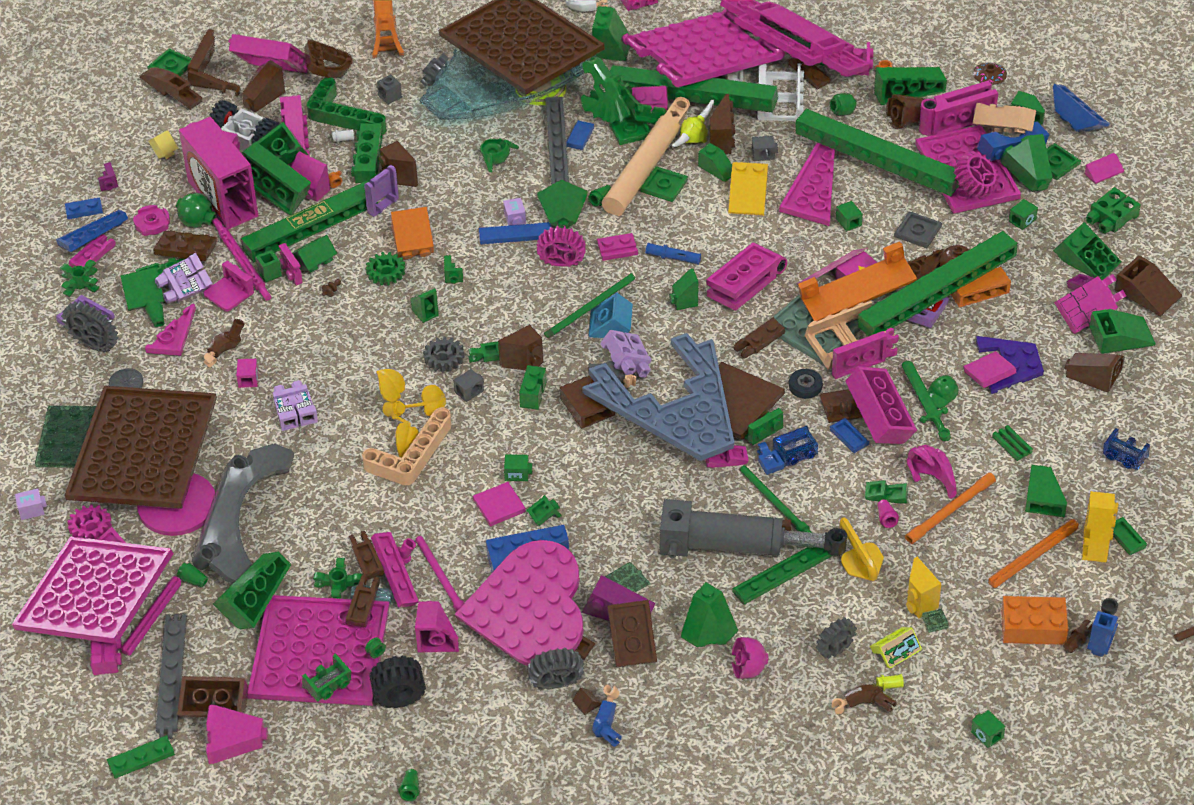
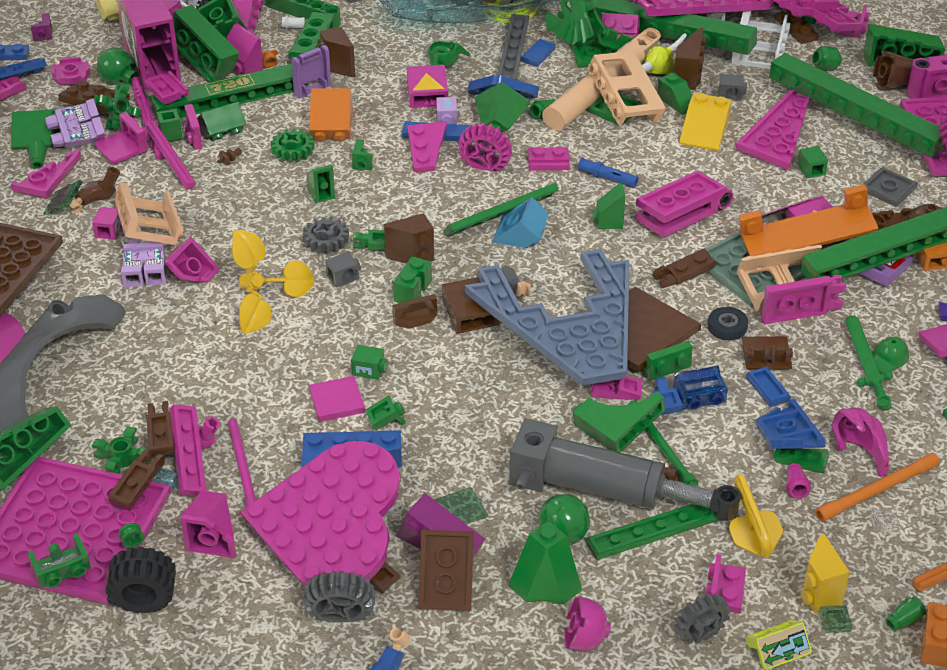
camera: 10 degrees right, 5 degrees down
light nougat beam [362,407,452,485] -> none
reddish brown slope [572,687,601,715] -> none
lavender hips [601,330,652,378] -> none
dark pink brick [845,367,917,444] -> none
none -> clear green piece [43,180,83,215]
none -> green pin [94,82,142,130]
none -> light nougat window [115,182,183,245]
none -> dark pink plate [145,71,189,105]
none -> dark pink axle [145,120,196,190]
none -> dark pink slope [165,237,220,282]
none -> reddish brown slope [392,294,438,329]
none -> dark pink brick [406,65,448,108]
none -> dark pink wing [407,121,447,173]
none -> blue beam [468,75,539,98]
none -> green piece [538,494,591,545]
none -> green arch [573,391,665,452]
none -> light nougat window [588,51,666,126]
none -> dark pink bracket [705,554,746,614]
none -> blue wing [756,399,826,449]
none -> green cone [885,596,926,632]

